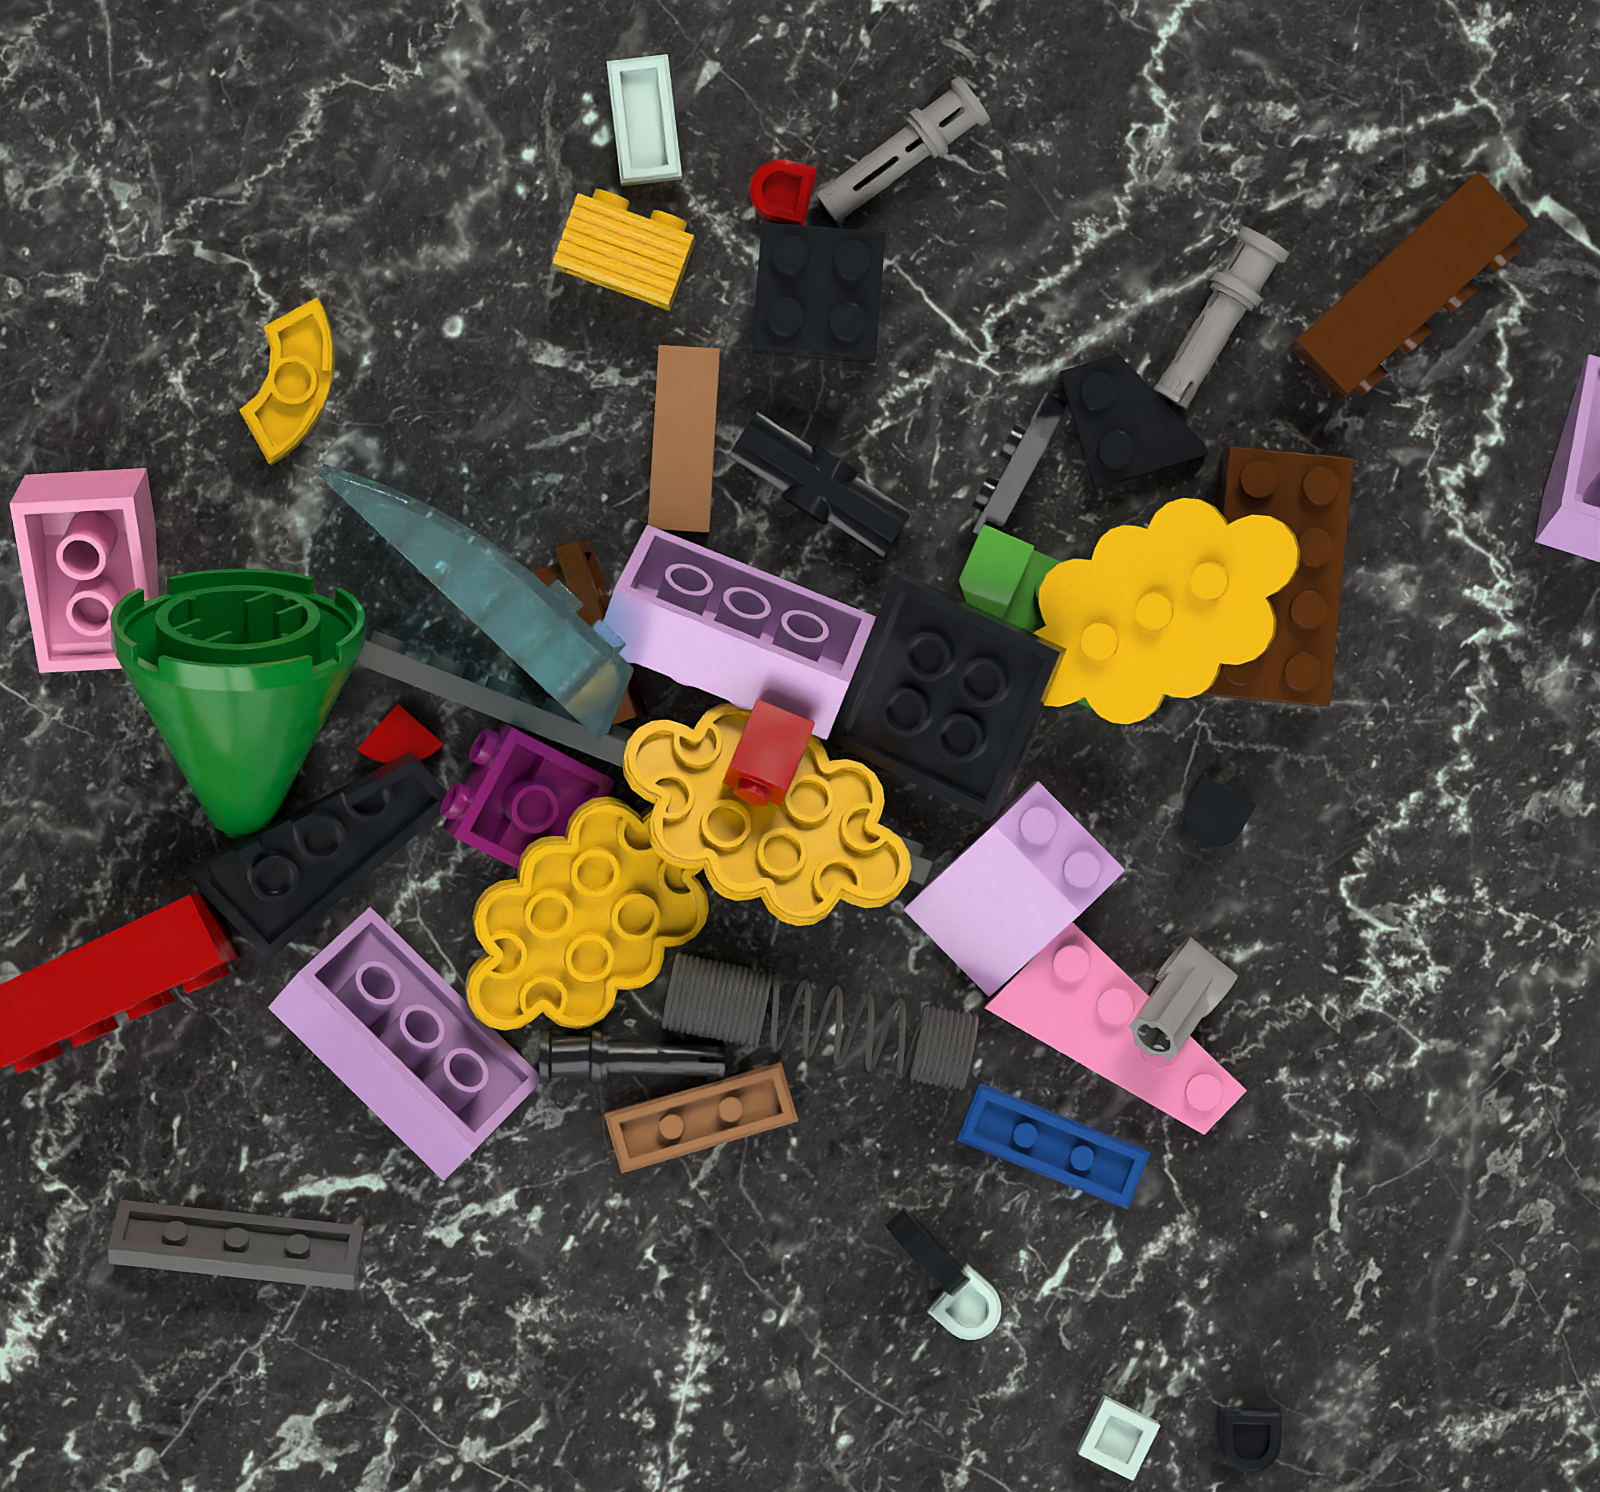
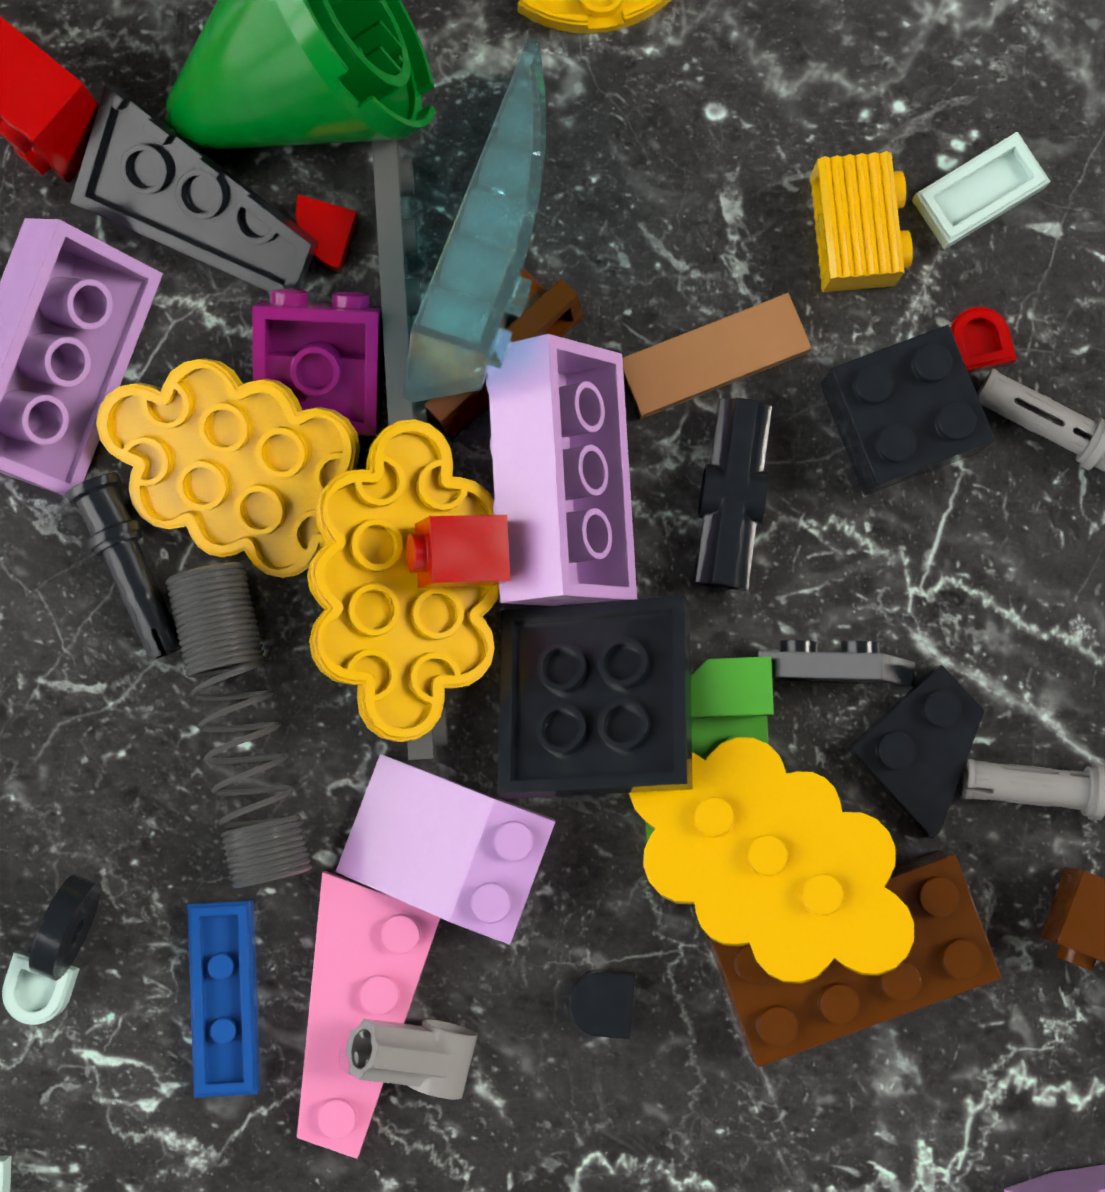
camera: 65 degrees right, 5 degrees down
medium nougat tile [604,1061,798,1173] -> none

